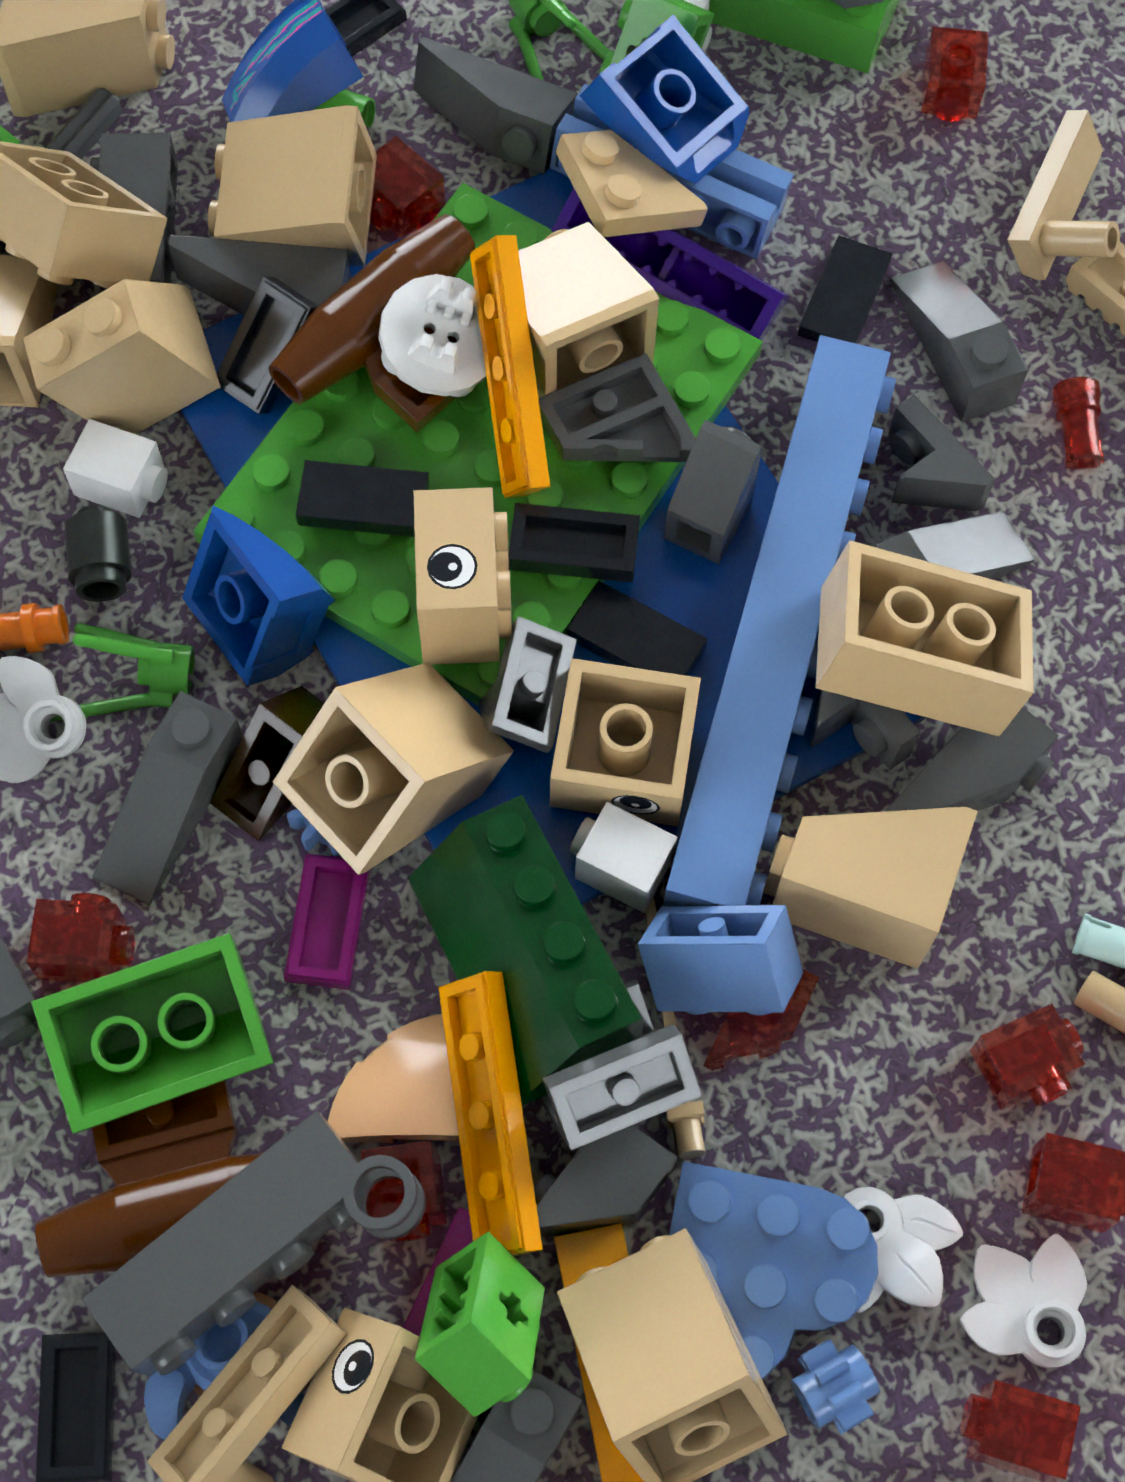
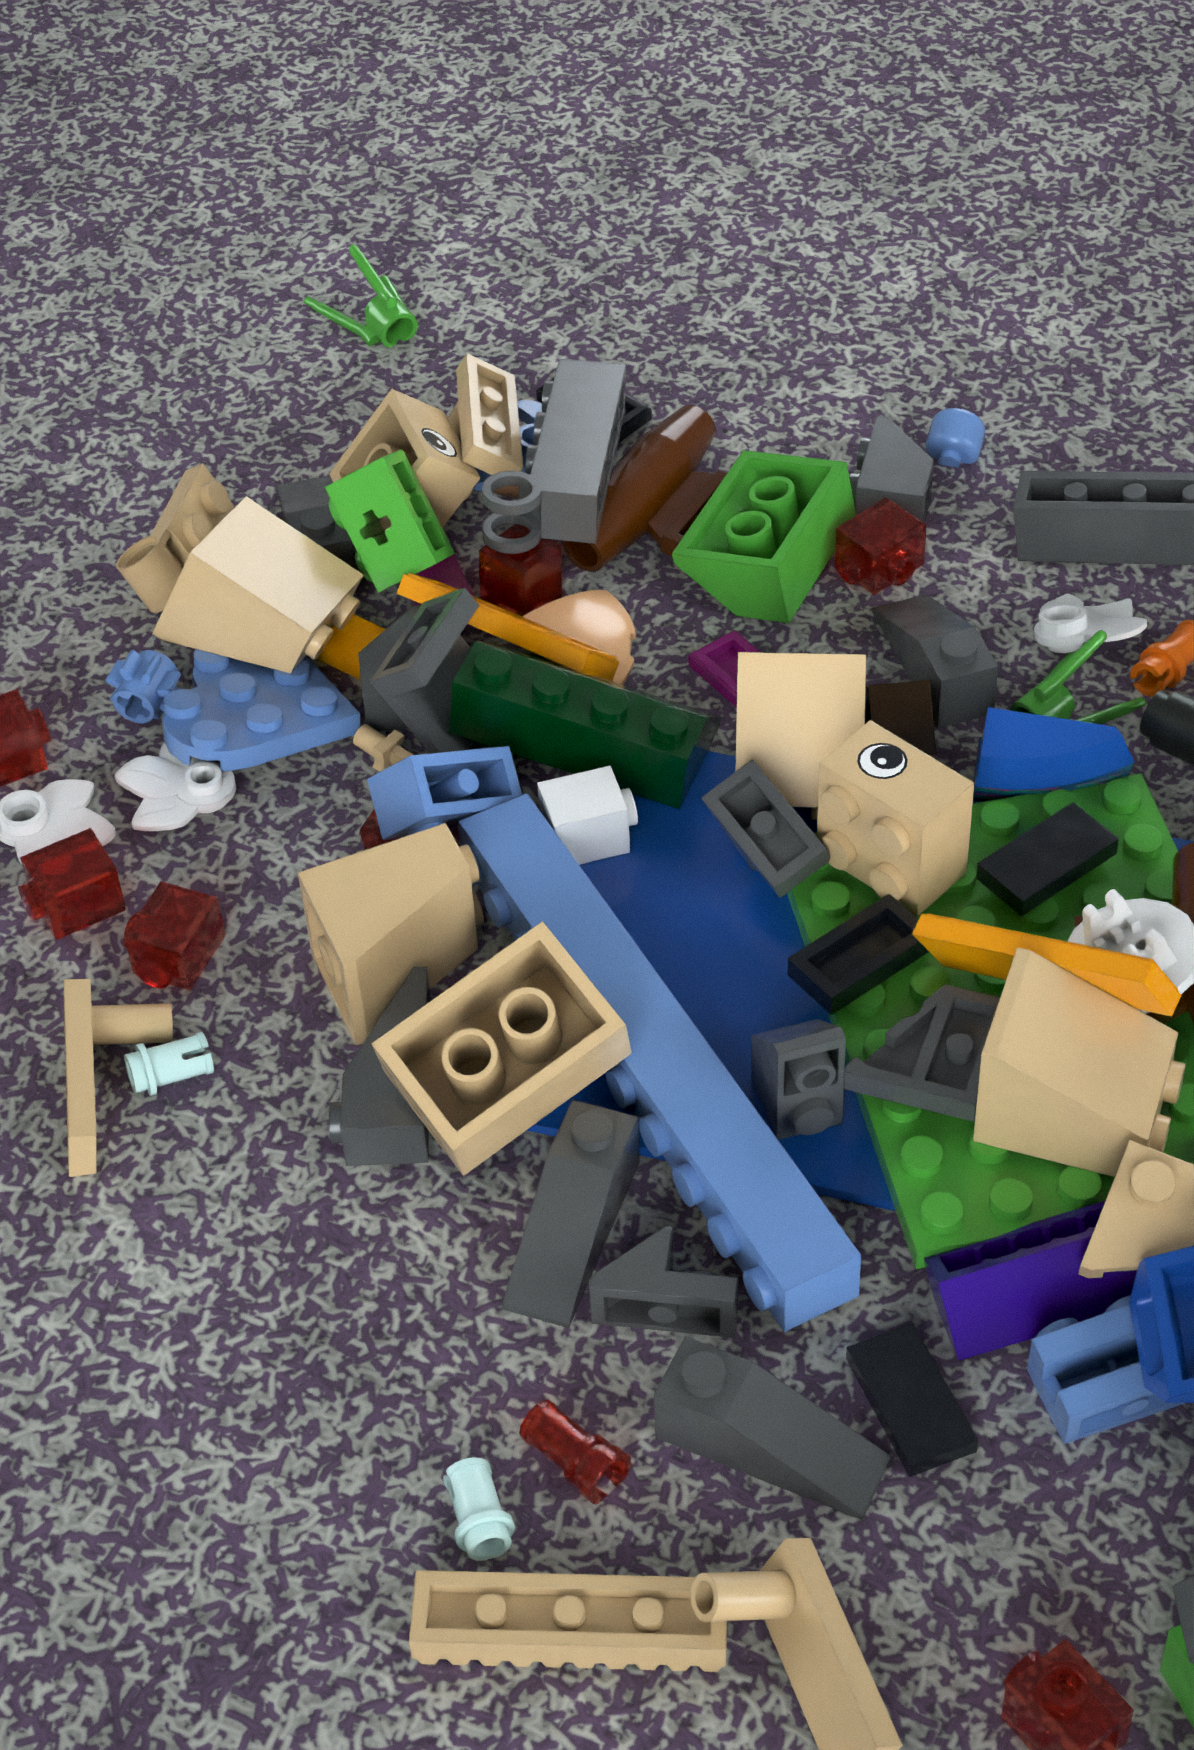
camera: 140 degrees right, 20 degrees down
tan brick [550,658,701,827] -> none
black tile [567,581,708,676] -> none

